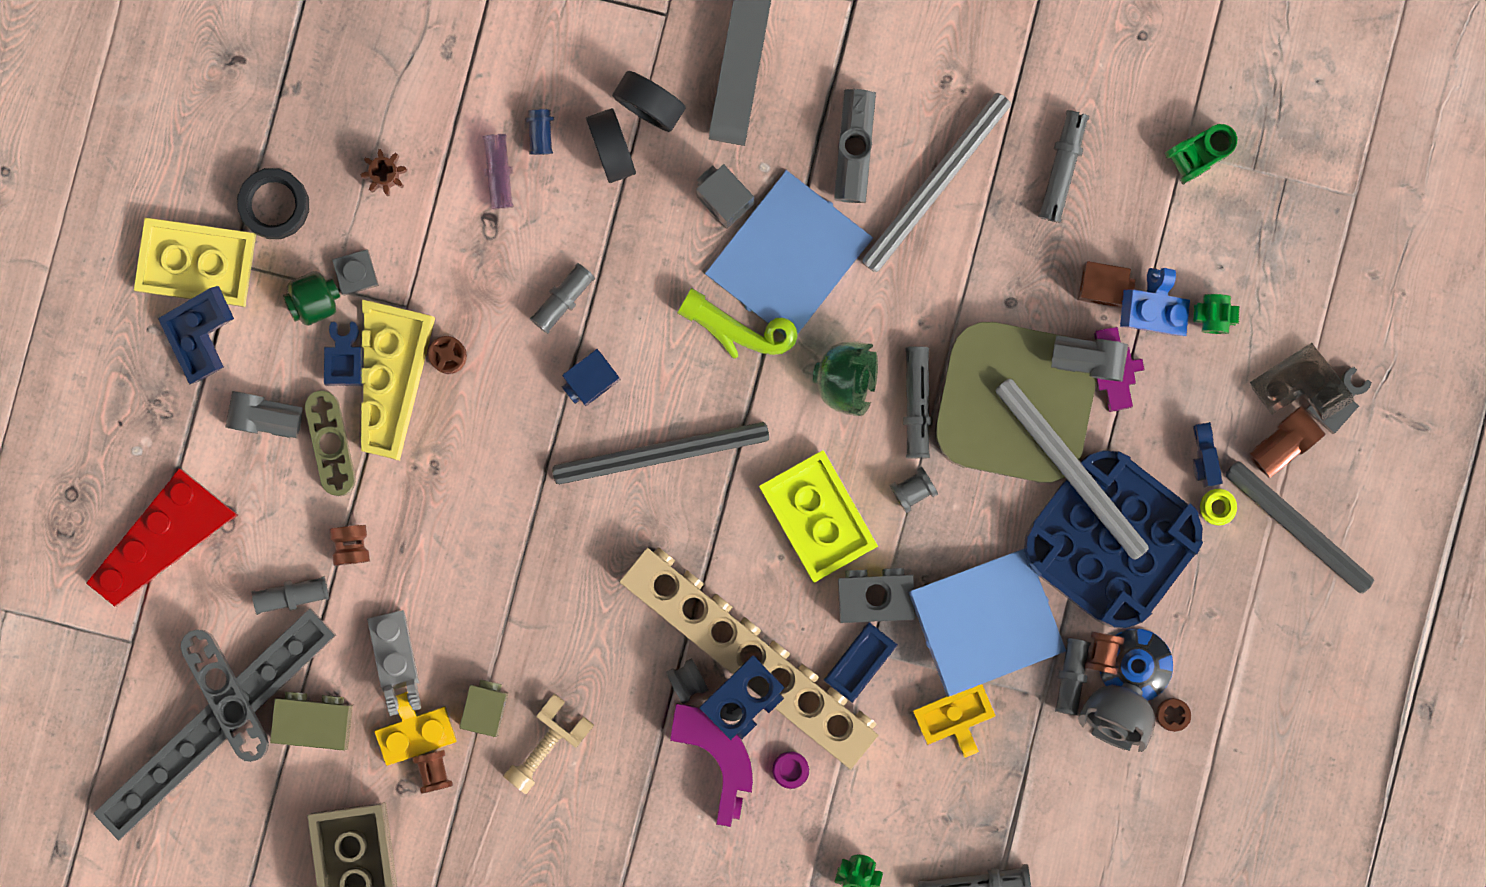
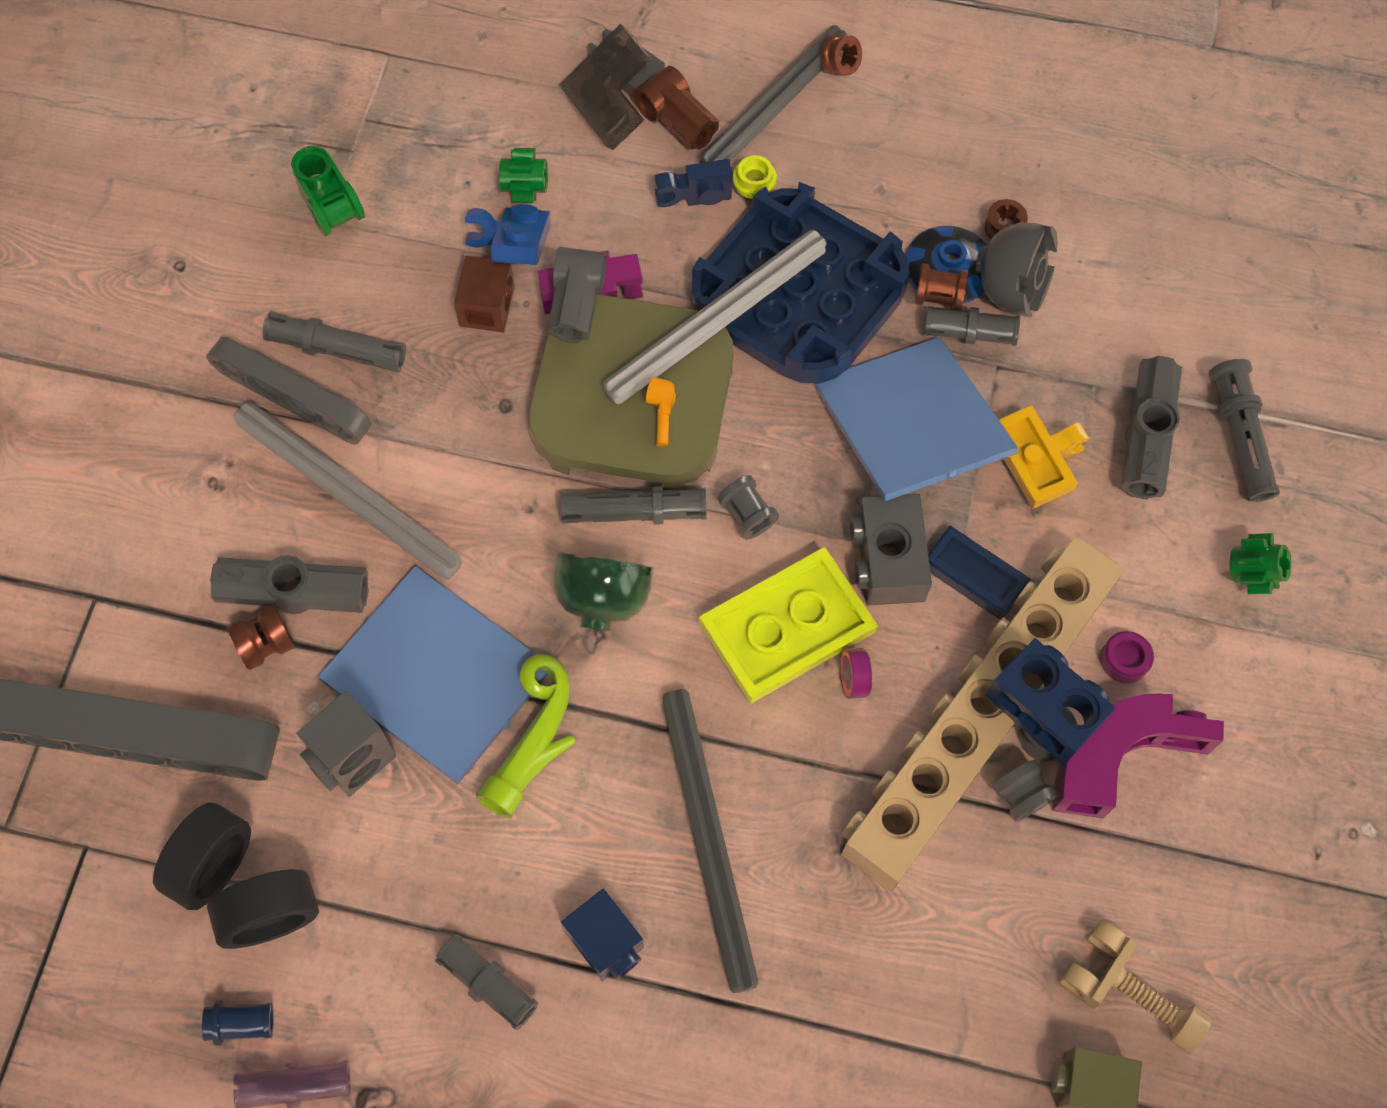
camera: 90 degrees left, 20 degrees down
none -> dark grey beam [206,337,372,445]
none -> copper wheel [226,604,295,670]
none -> light orange hand [646,377,676,447]
none -> copper bush [820,34,862,75]
none -> magenta tile [840,648,872,699]
none -> dark grey piece [1121,355,1182,500]

